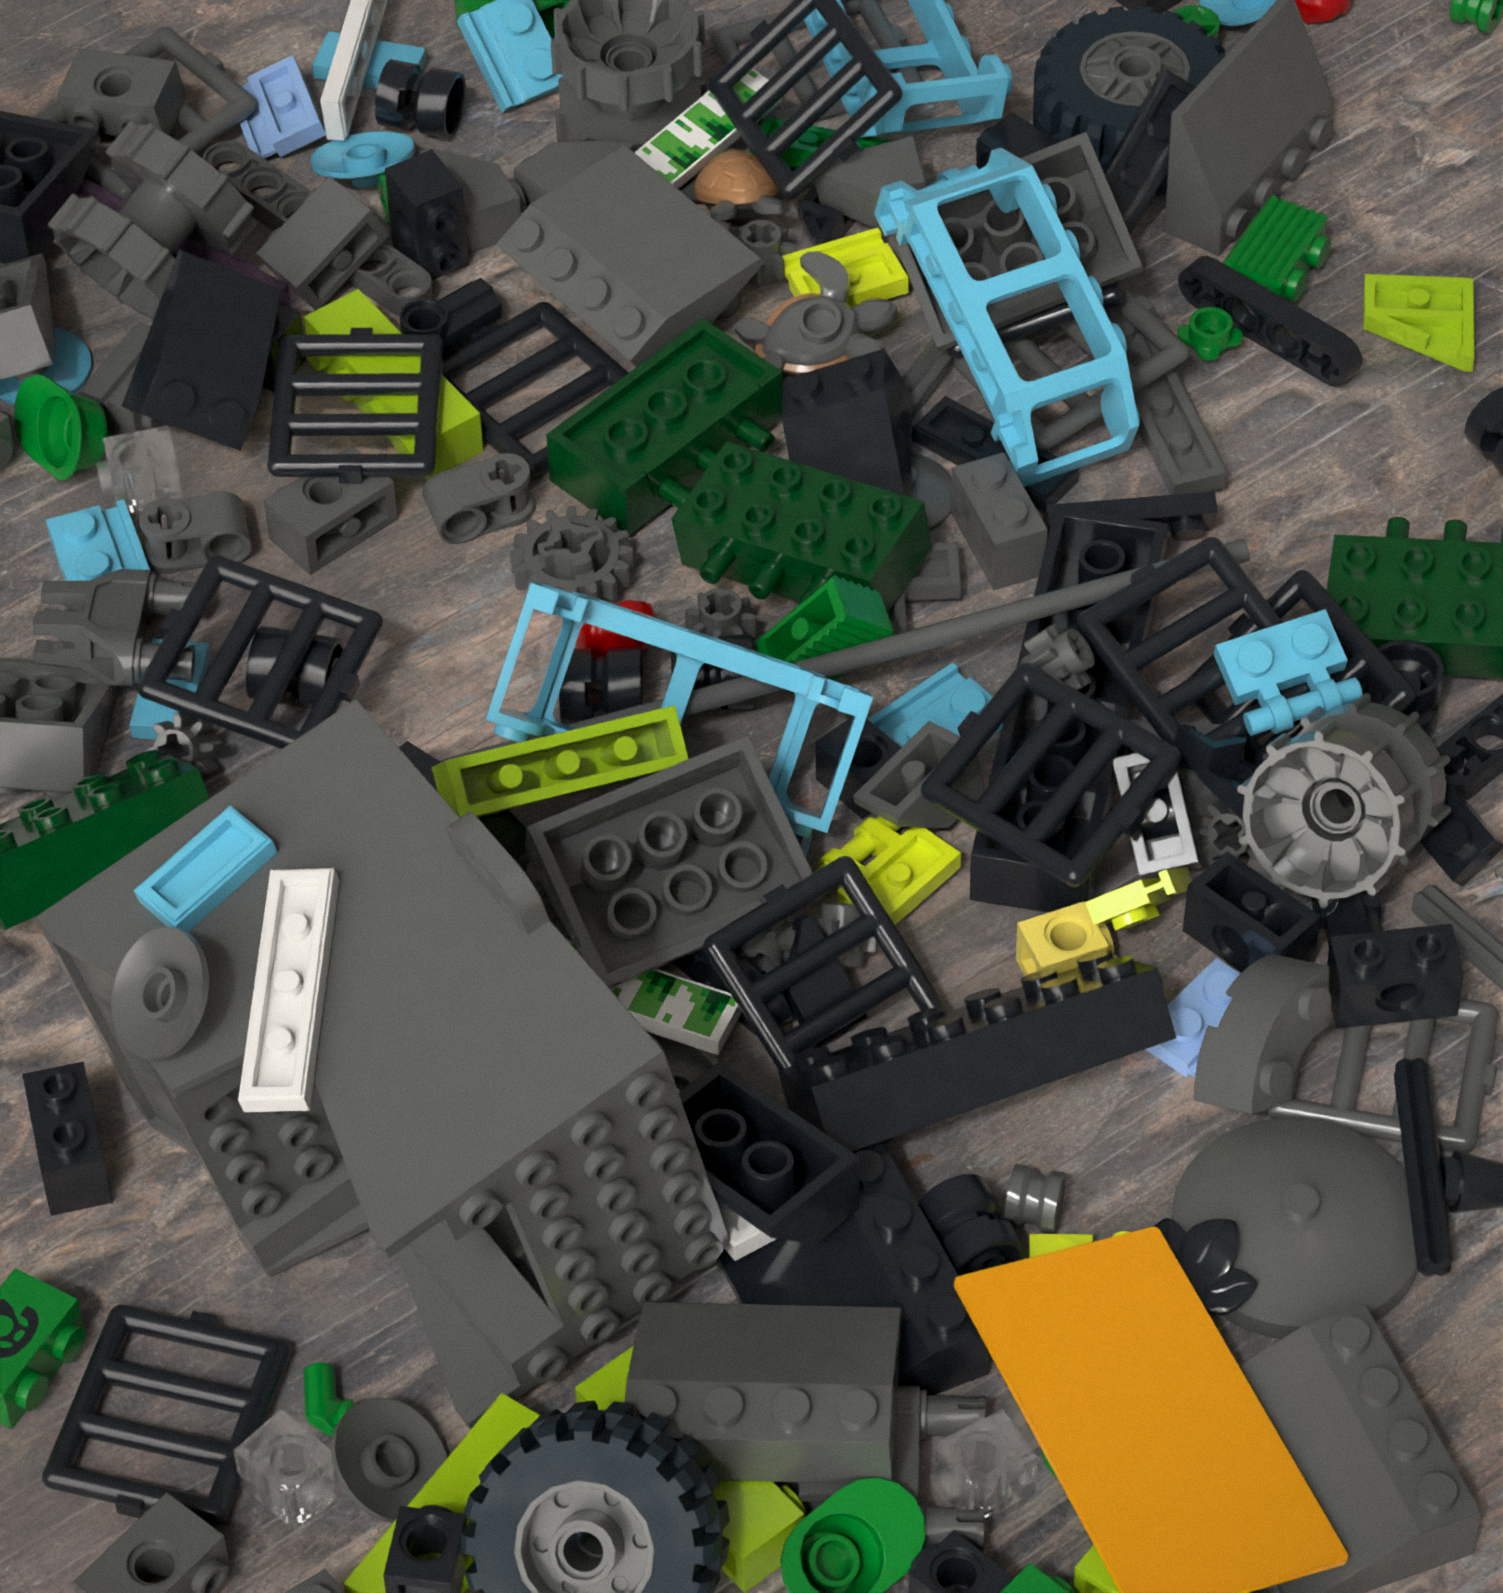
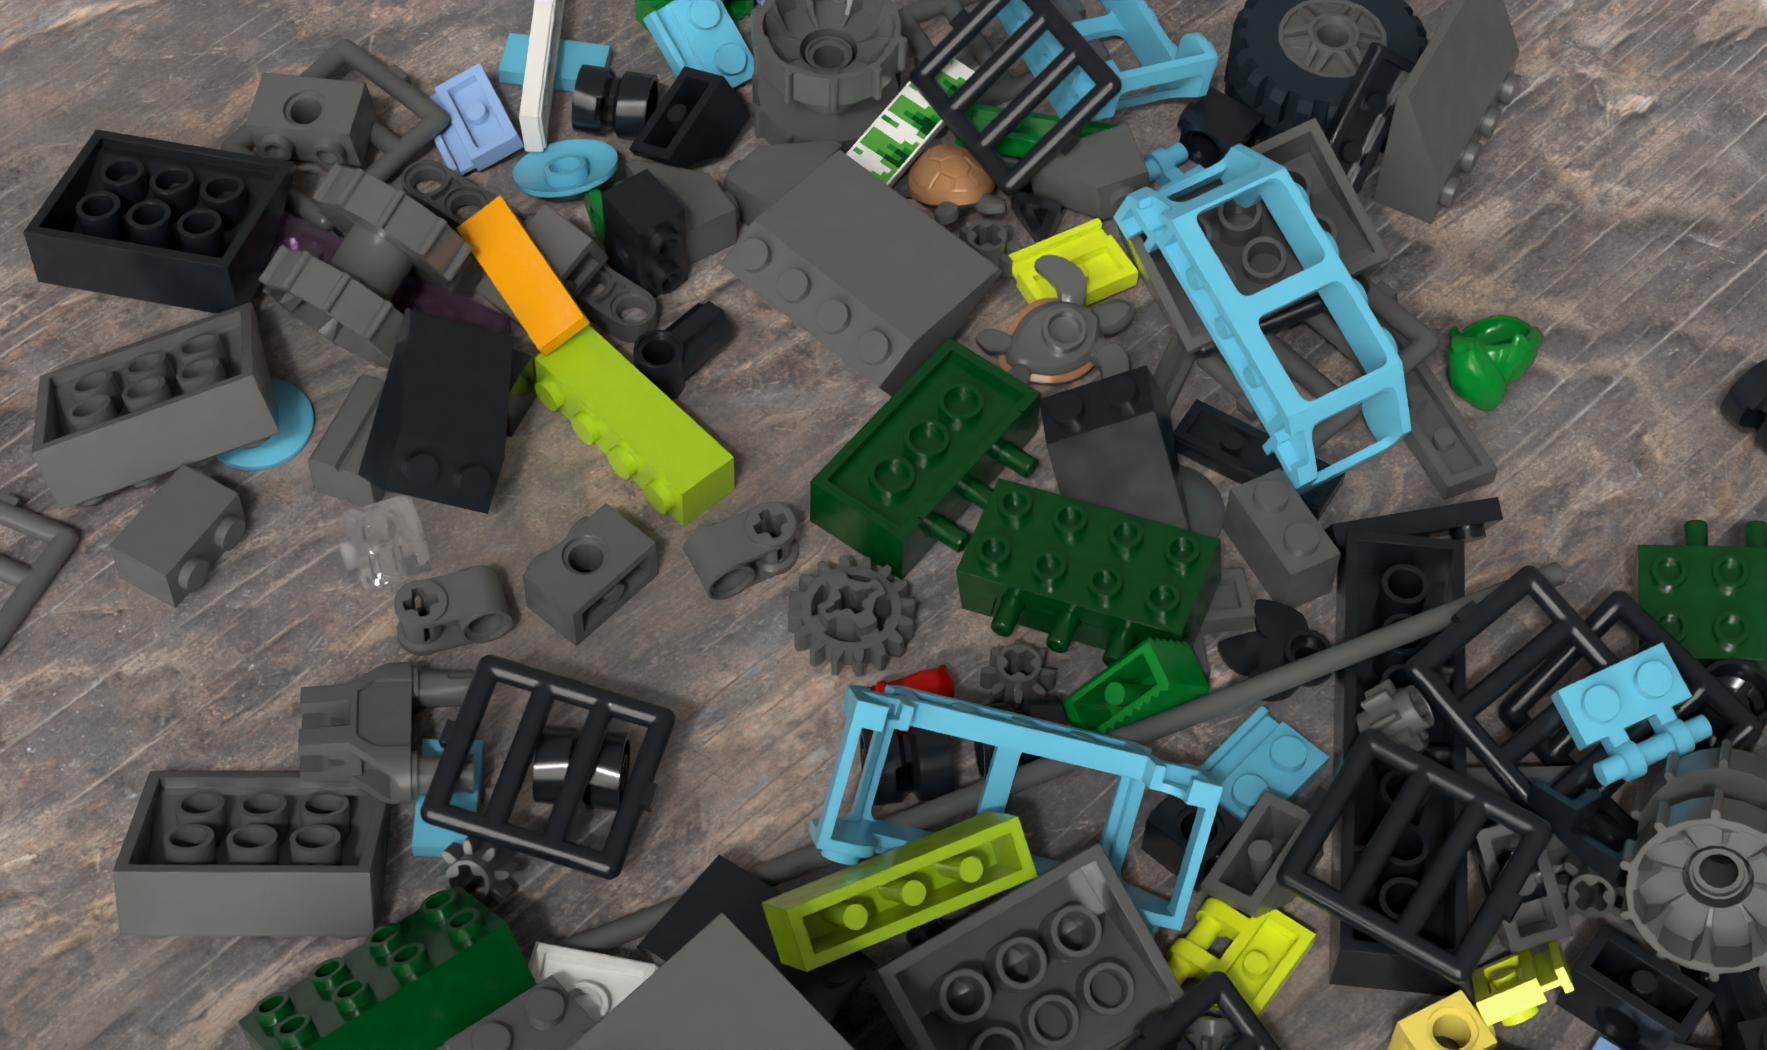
camera: 10 degrees left, 5 degrees up
green piece [14,374,118,481] -> none
medium azure plate [45,499,150,581] -> none
black bar [267,328,444,483] -> none
black bar [442,302,628,479] -> none
green plate [1177,307,1243,361] -> none
black beam [1178,256,1362,386] -> none
green brick [1222,195,1331,302] -> none
lime wing [1363,274,1474,372] -> none
none -> light orange tile [456,195,590,356]
none -> black slope [629,66,751,166]
none -> black plate [1217,599,1332,702]
none -> green hair [1448,315,1544,411]

